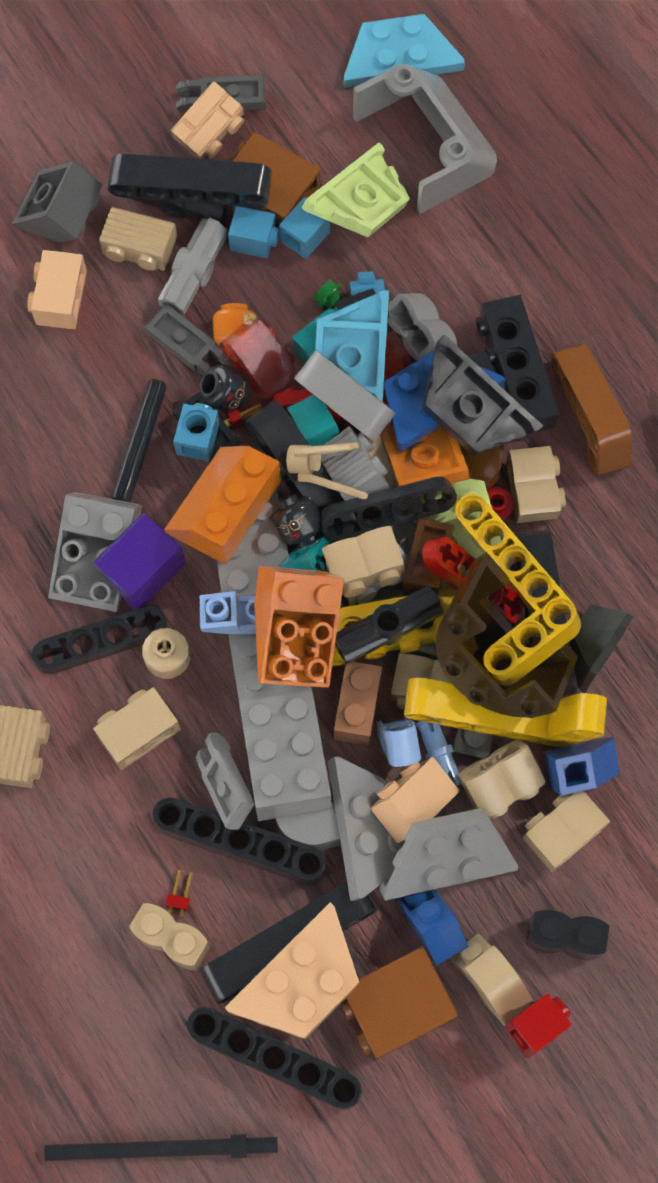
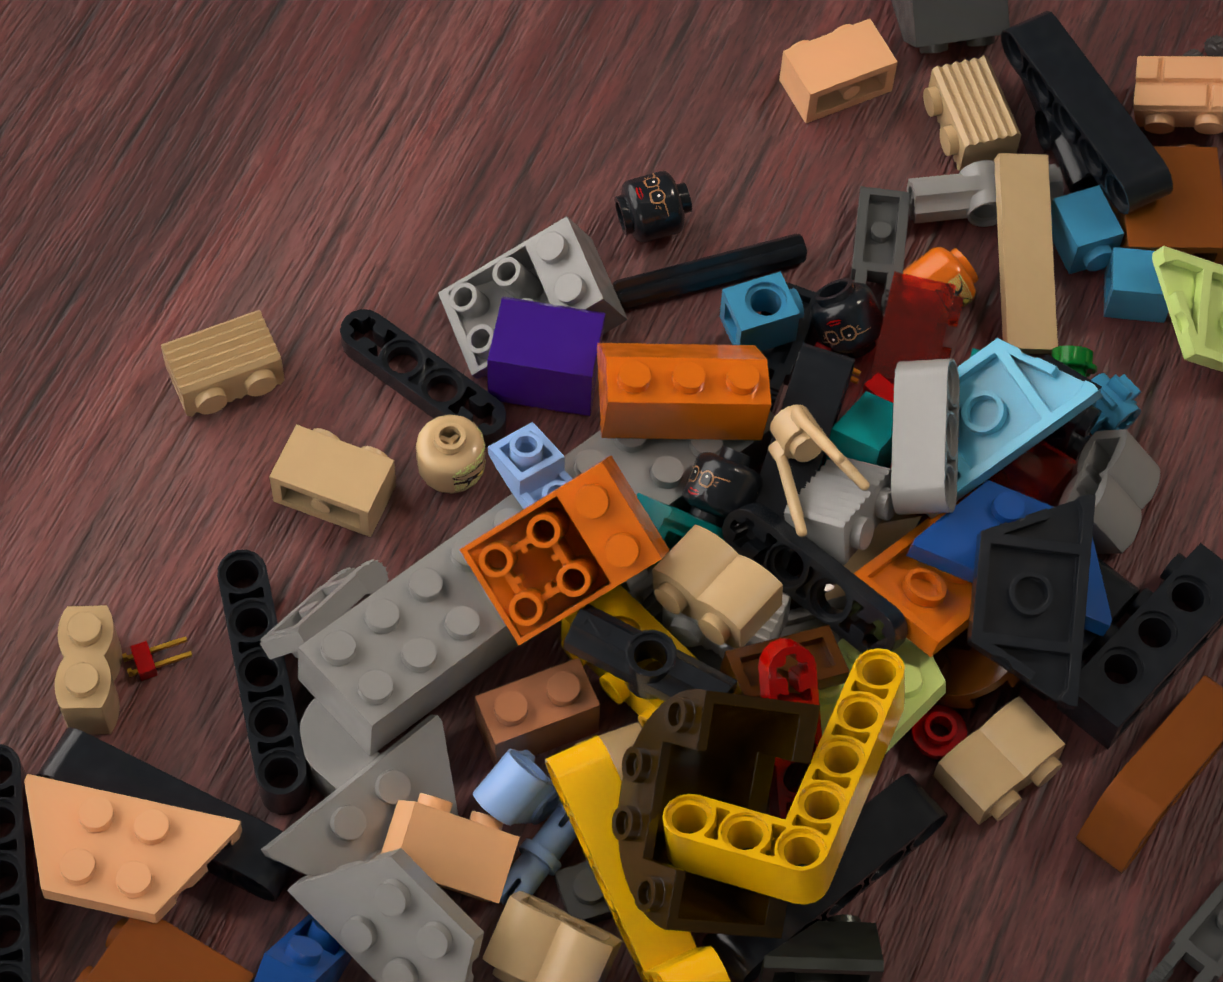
camera: 55 degrees right, 10 degrees down
none -> black head [614,171,692,242]
none -> tan tile [994,153,1058,354]

